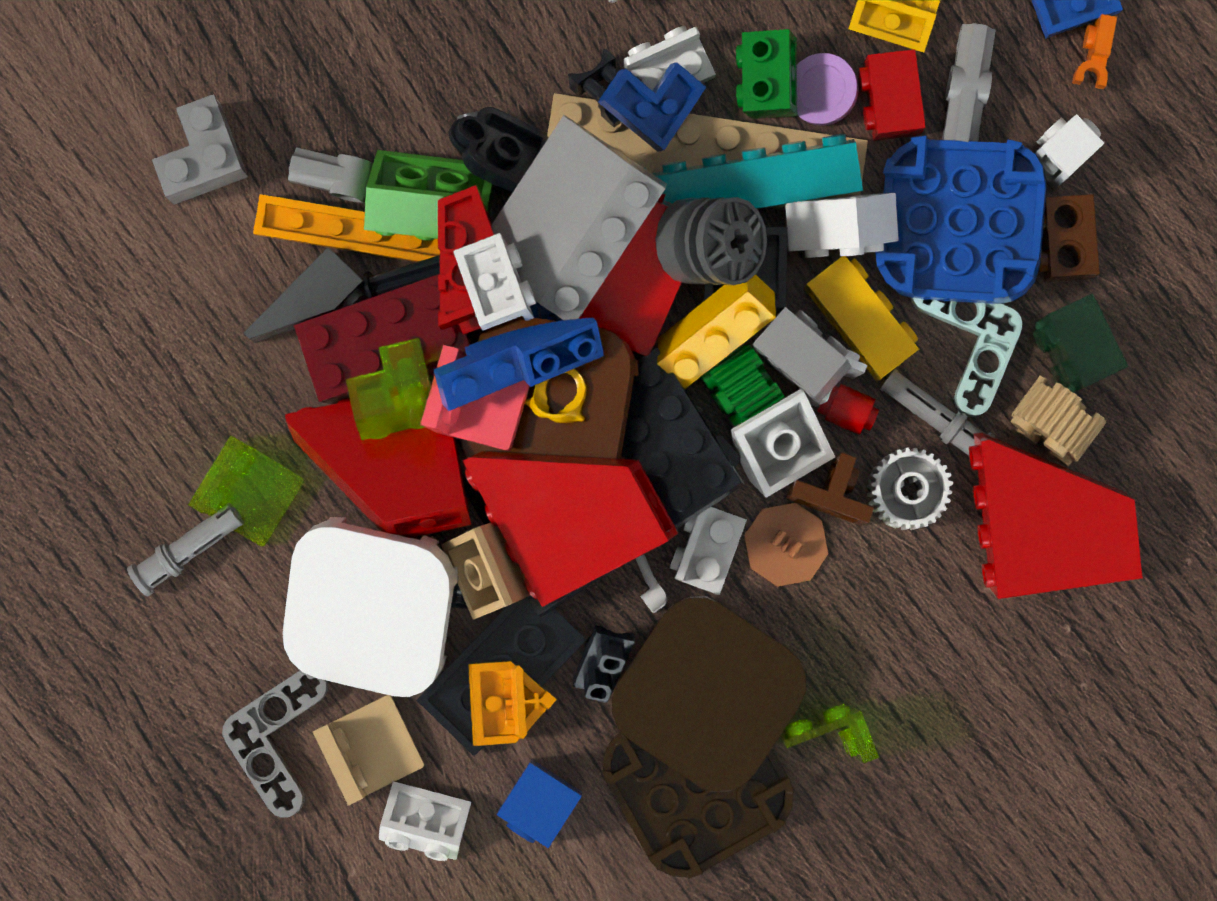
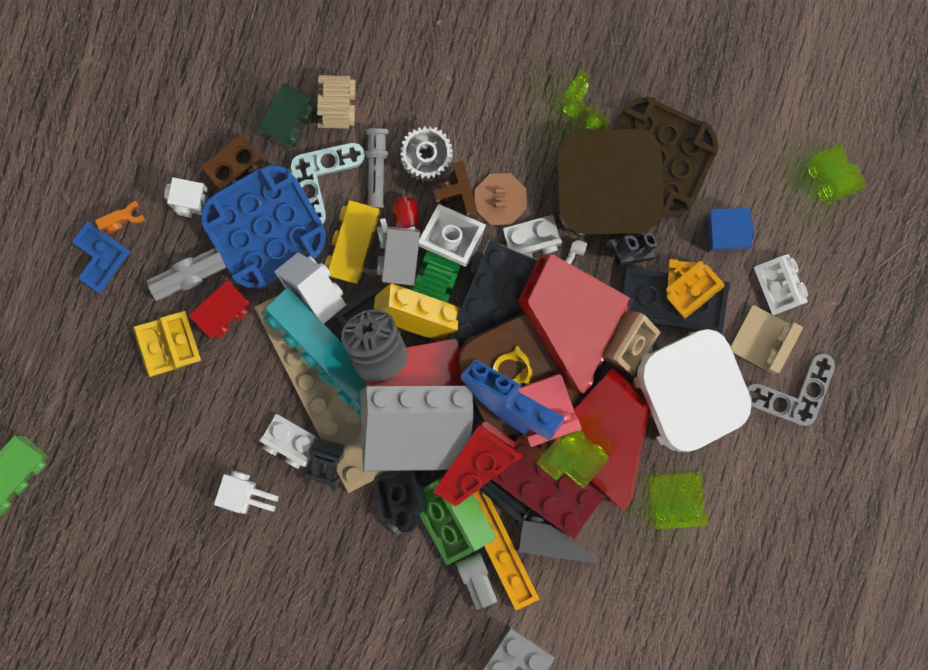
camera: 125 degrees left, 0 degrees up
light grey pin [127,503,244,597] -> none
white bracket [453,233,536,330] -> none
blue plate [598,62,706,152] -> none
green brick [736,29,797,119] -> none
lavender piece [797,53,859,126] -> none
red slope [969,433,1142,599] -> none

